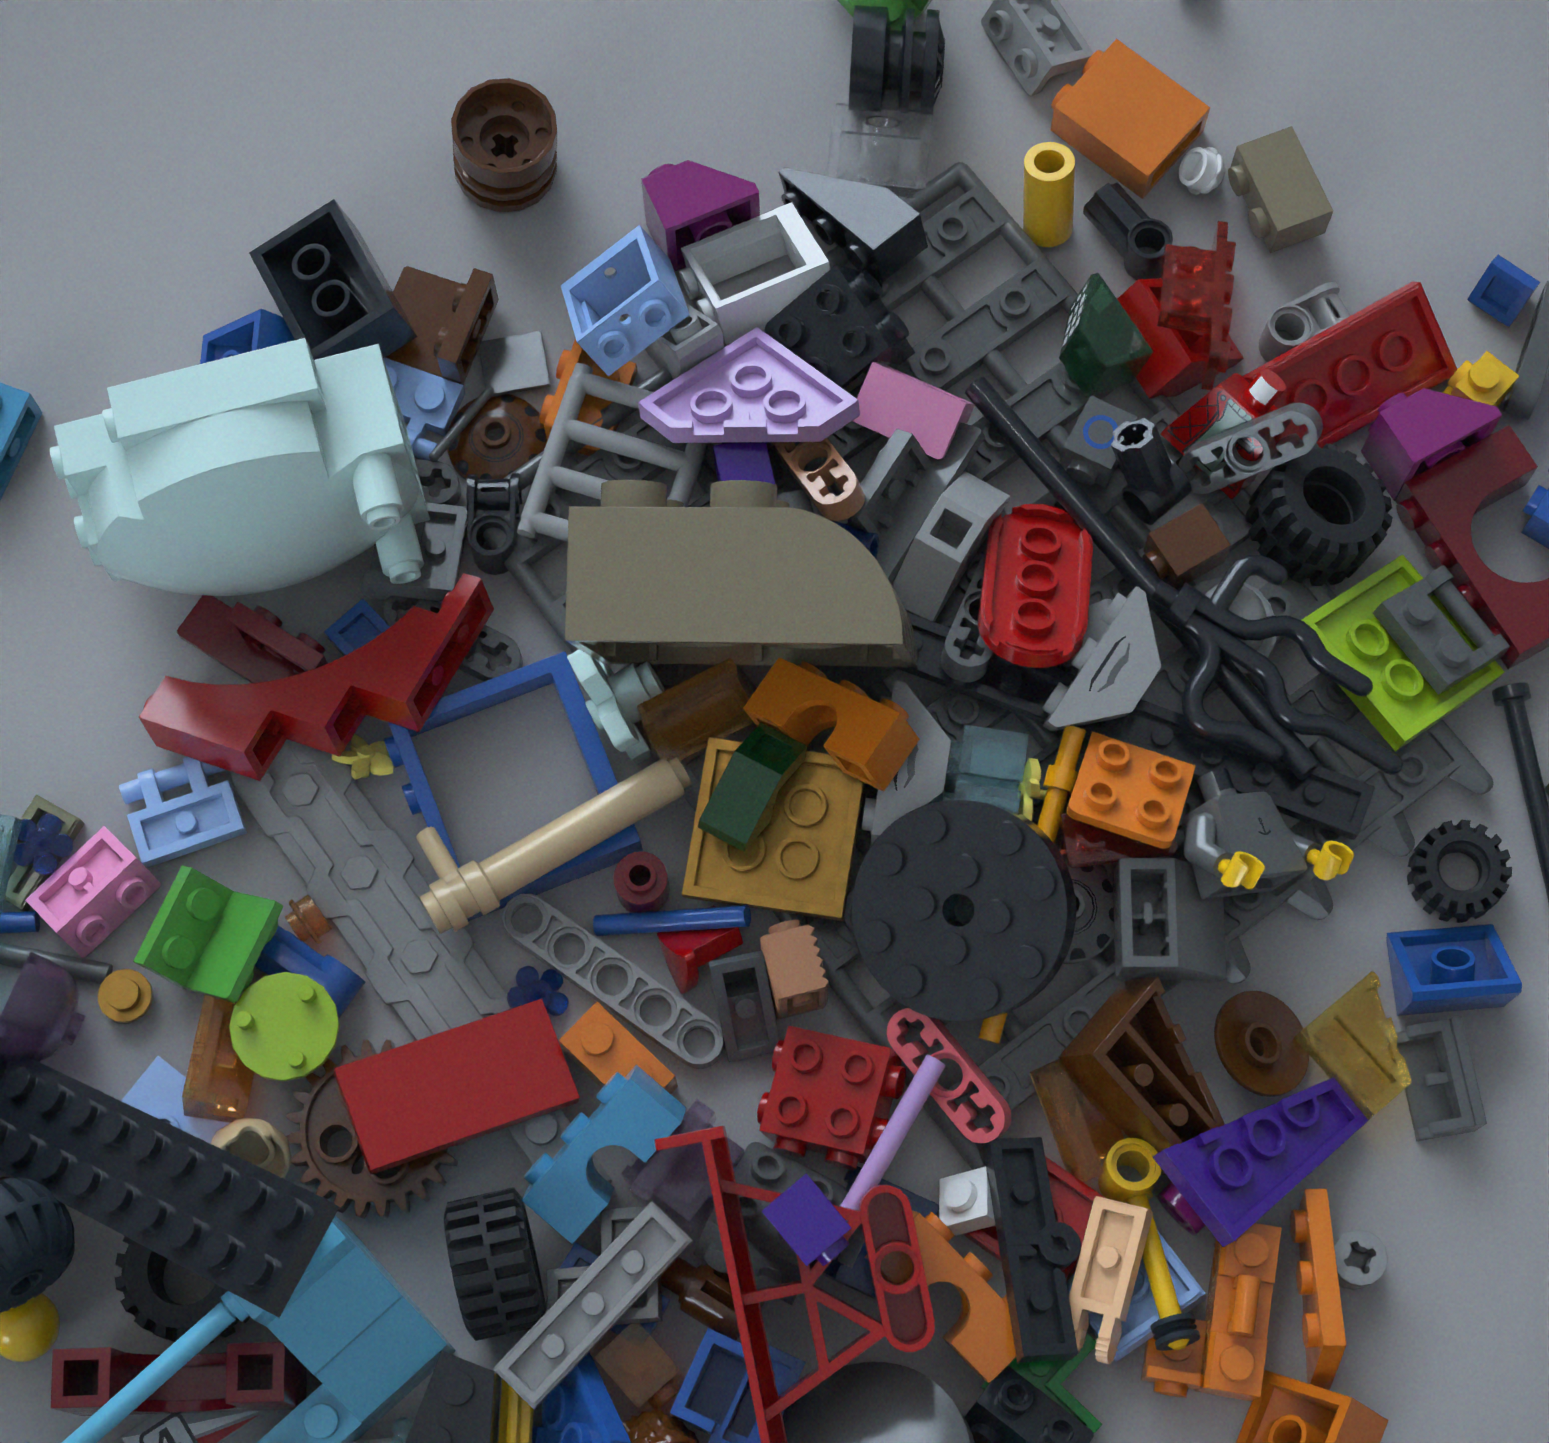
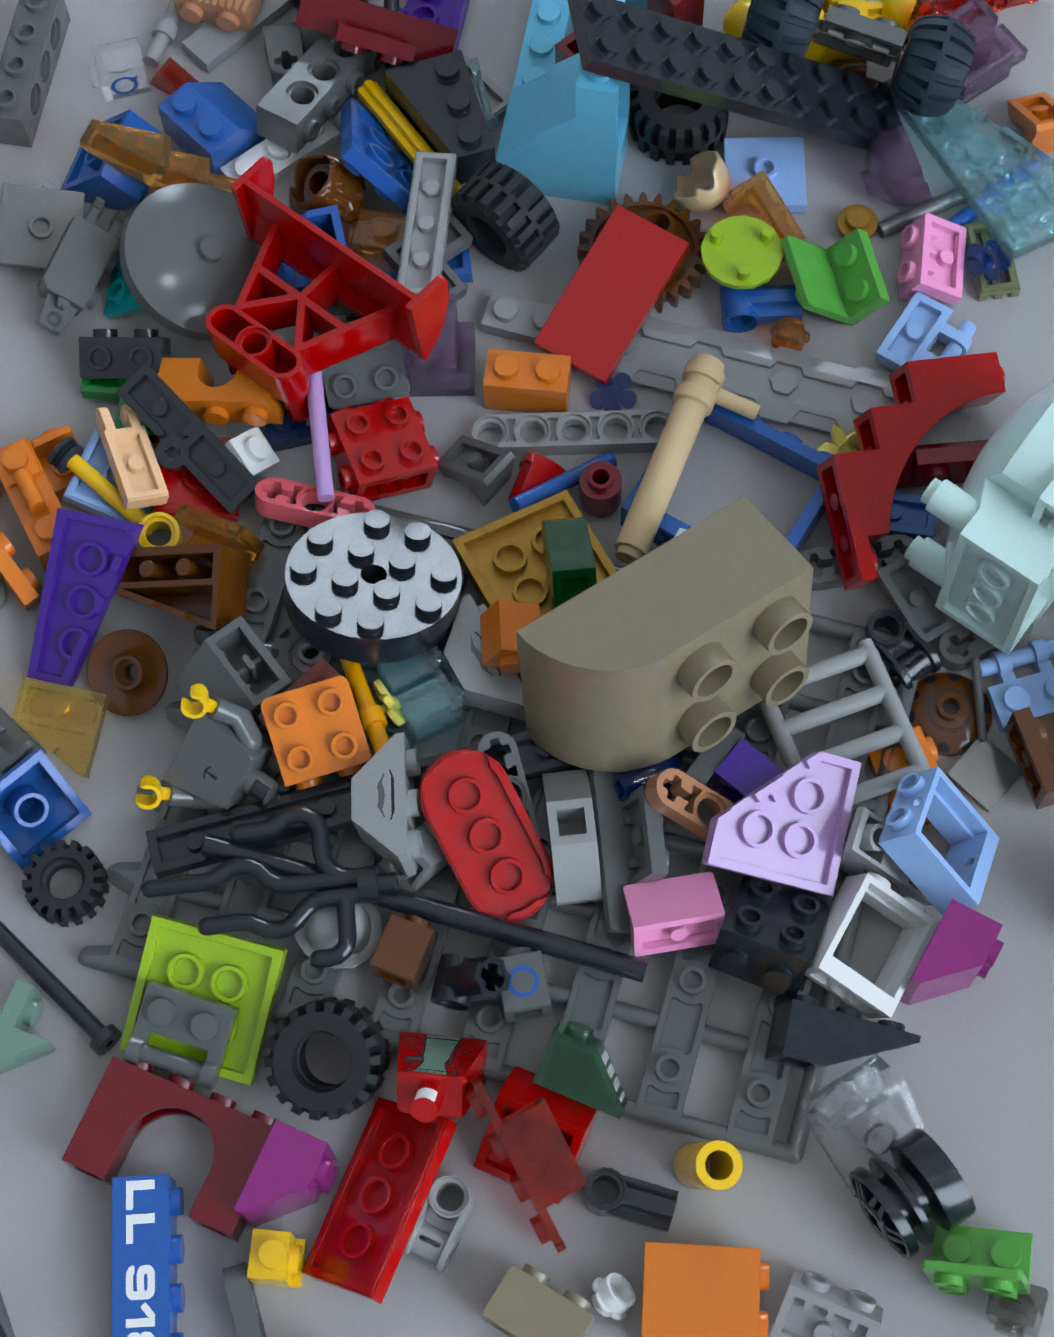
camera: 145 degrees right, 5 degrees down
dark azure arch [522,1065,686,1244] -> none
nougat brick [760,920,829,1019] -> none
dark purple brick [762,1173,851,1266] -> none
dark grey beam [1178,403,1323,494] -> none

